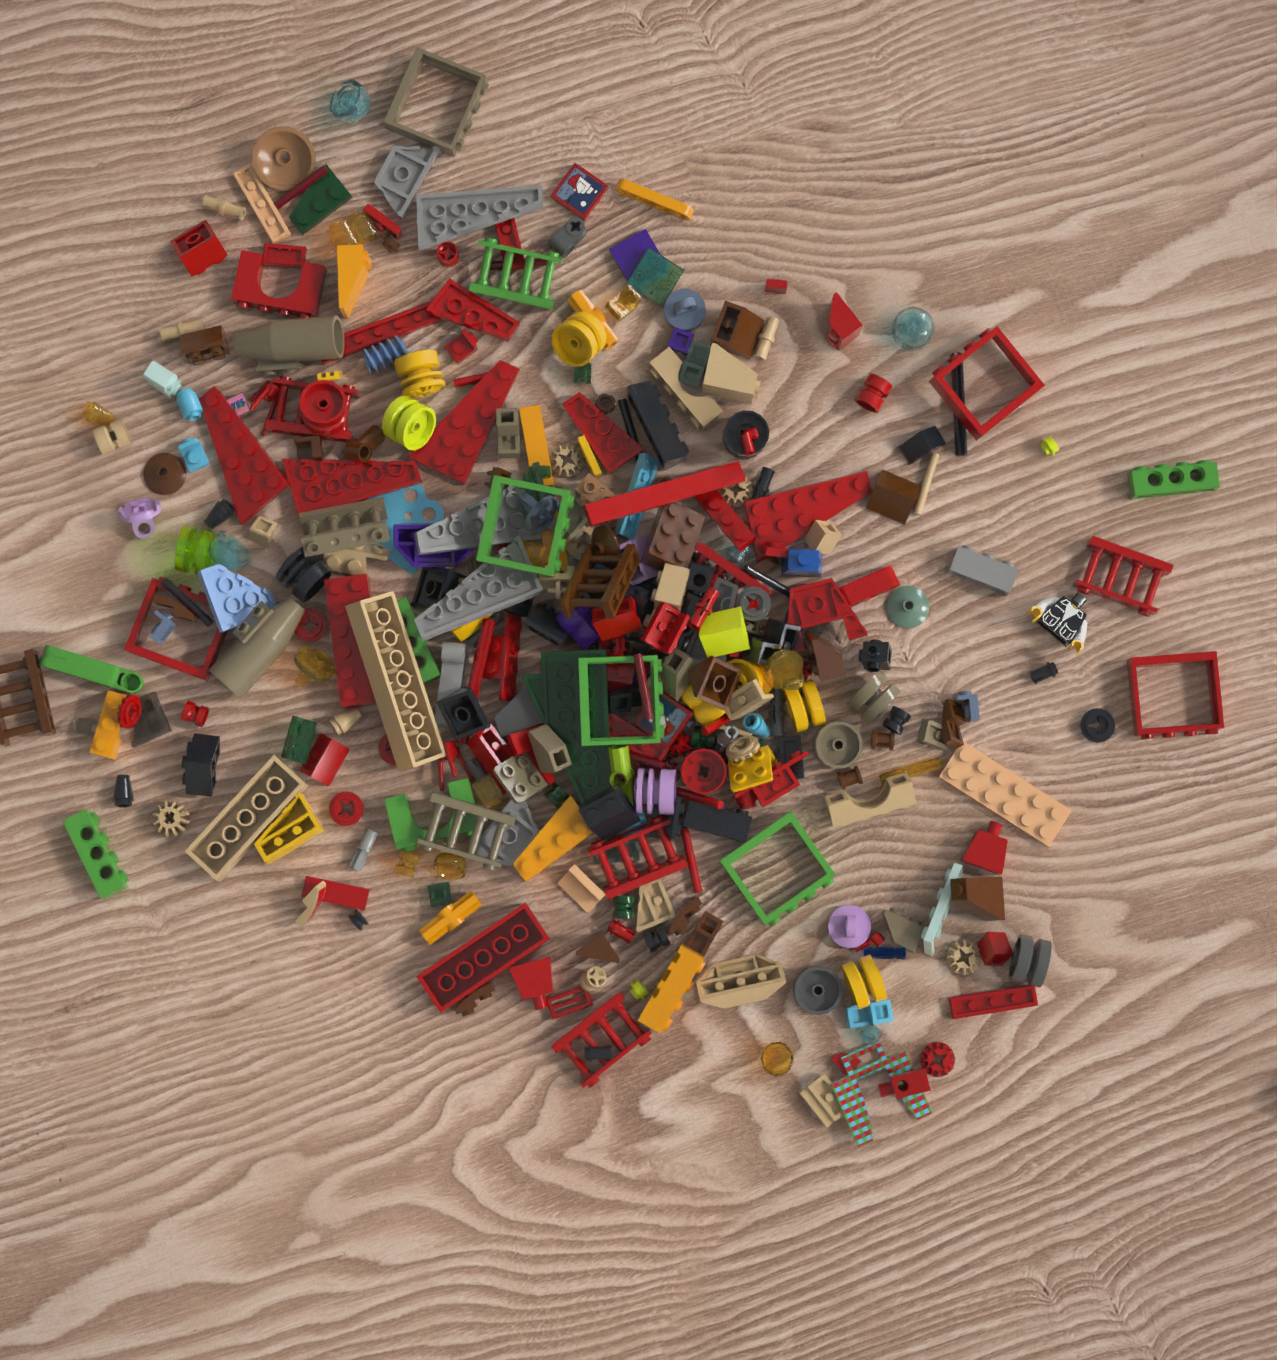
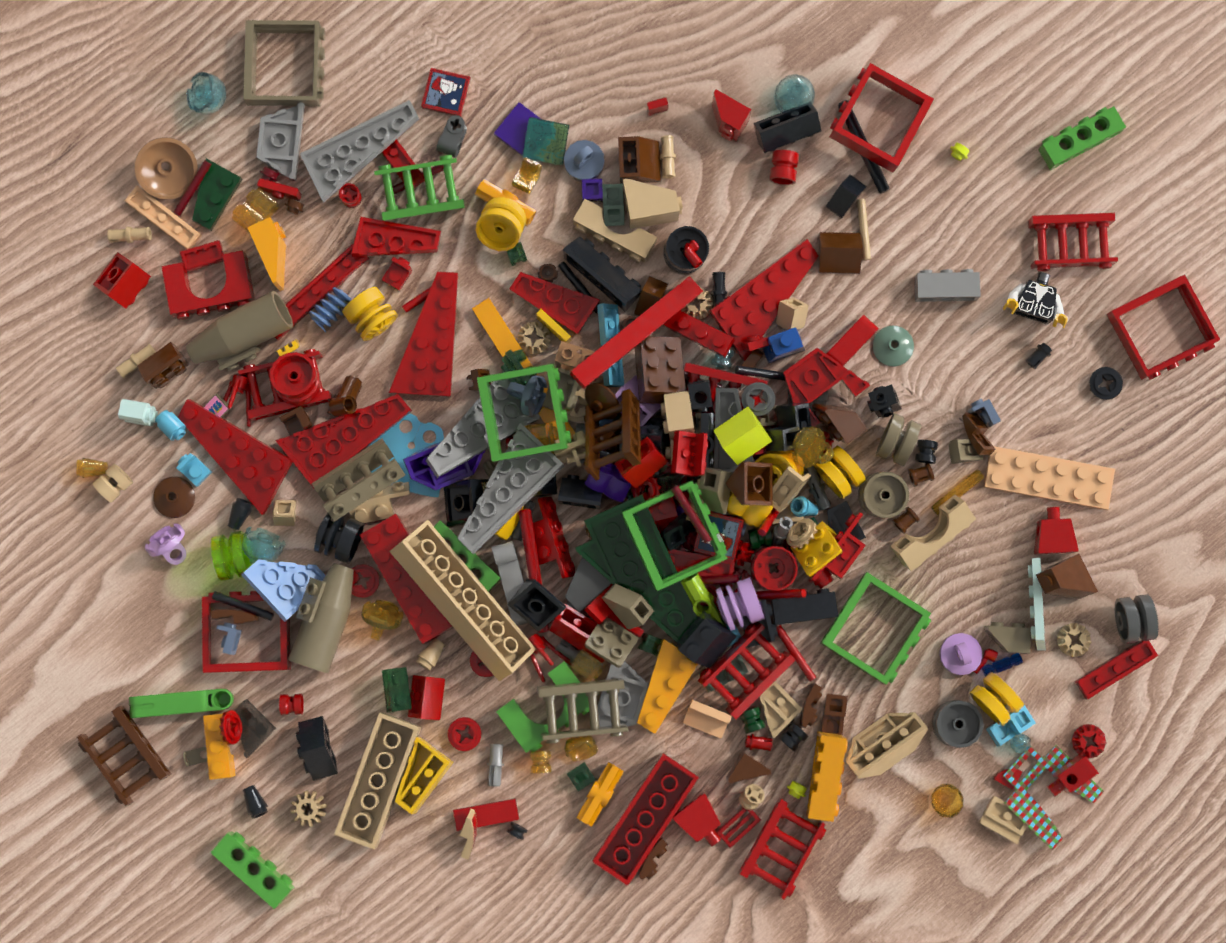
camera: 20 degrees left, 0 degrees up
neon yellow wheel [382,396,436,450] -> none
dark tan brick [496,408,520,459] -> none
black pin [584,1044,612,1062] -> none
light orange beam [615,178,694,221] -> none
red pin [688,587,720,631] -> none
red panel [977,932,1013,966] -> none
none -> dark red plate [259,166,279,182]
none -> reddish brown slope [634,276,668,316]
none -> dark red plate [683,531,697,552]
none -> black brick [753,101,822,153]

